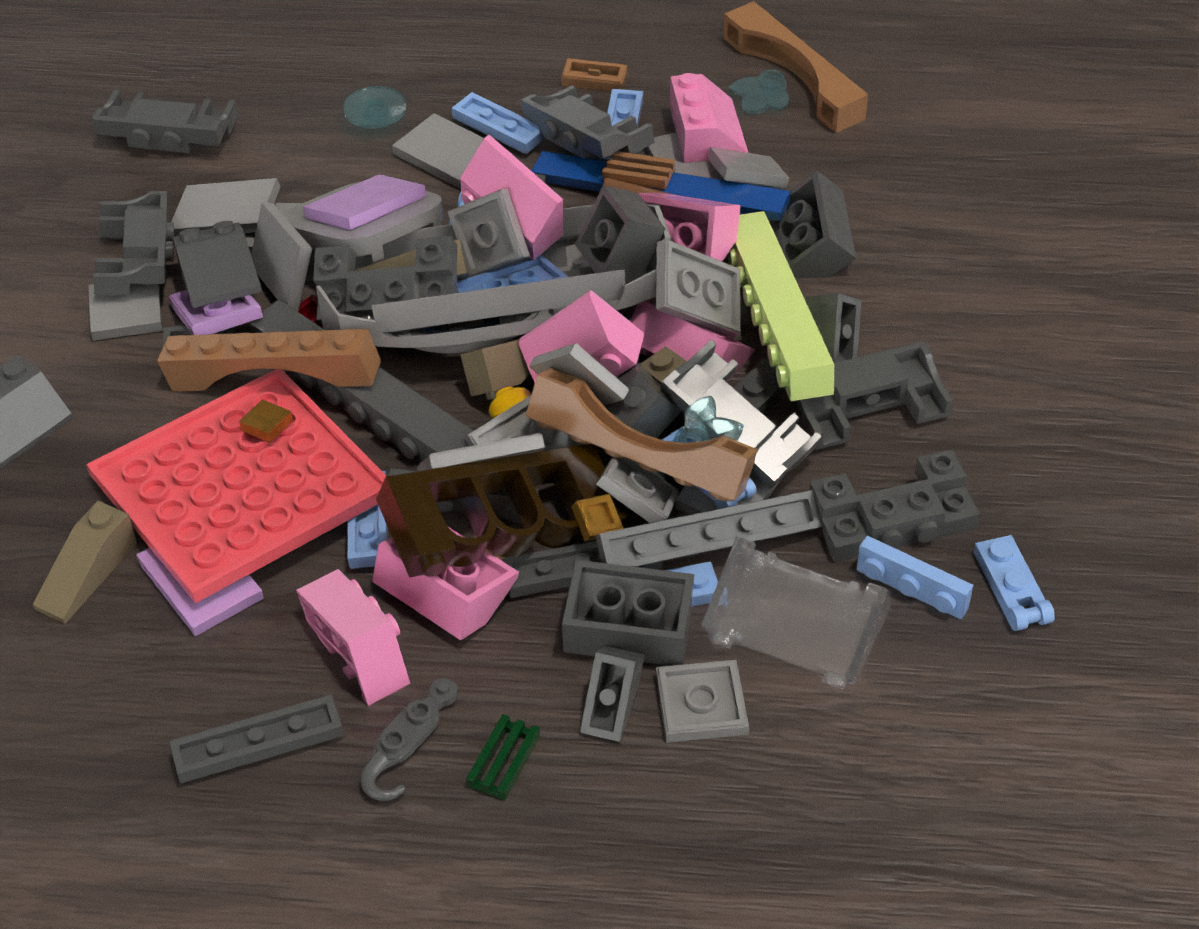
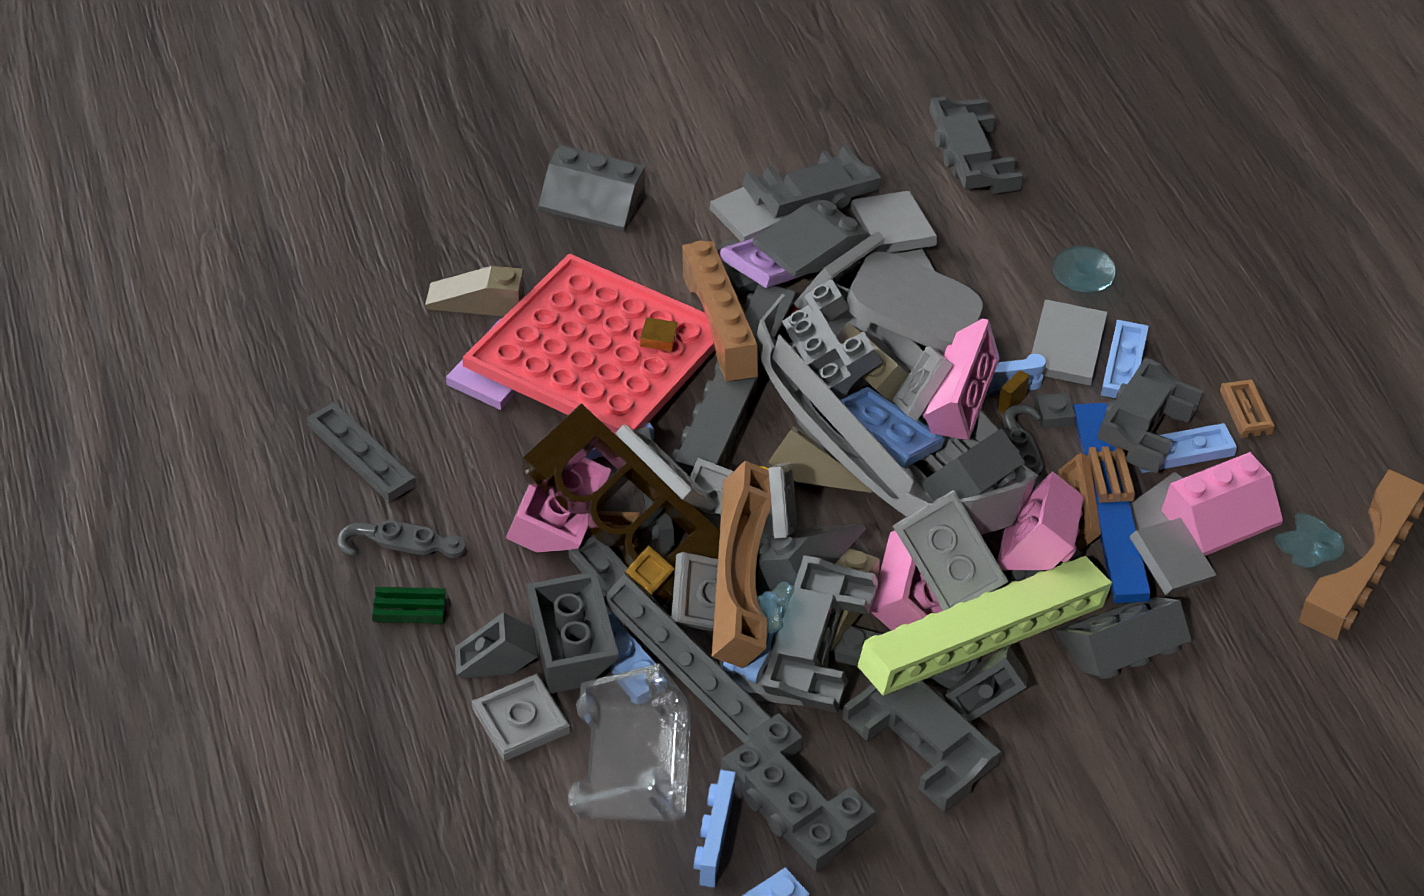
camera: 65 degrees right, 0 degrees up
bright pink wedge [297,569,411,706] -> none
lavender tile [303,174,426,230] -> none
bright pink slope [518,290,644,383] -> none

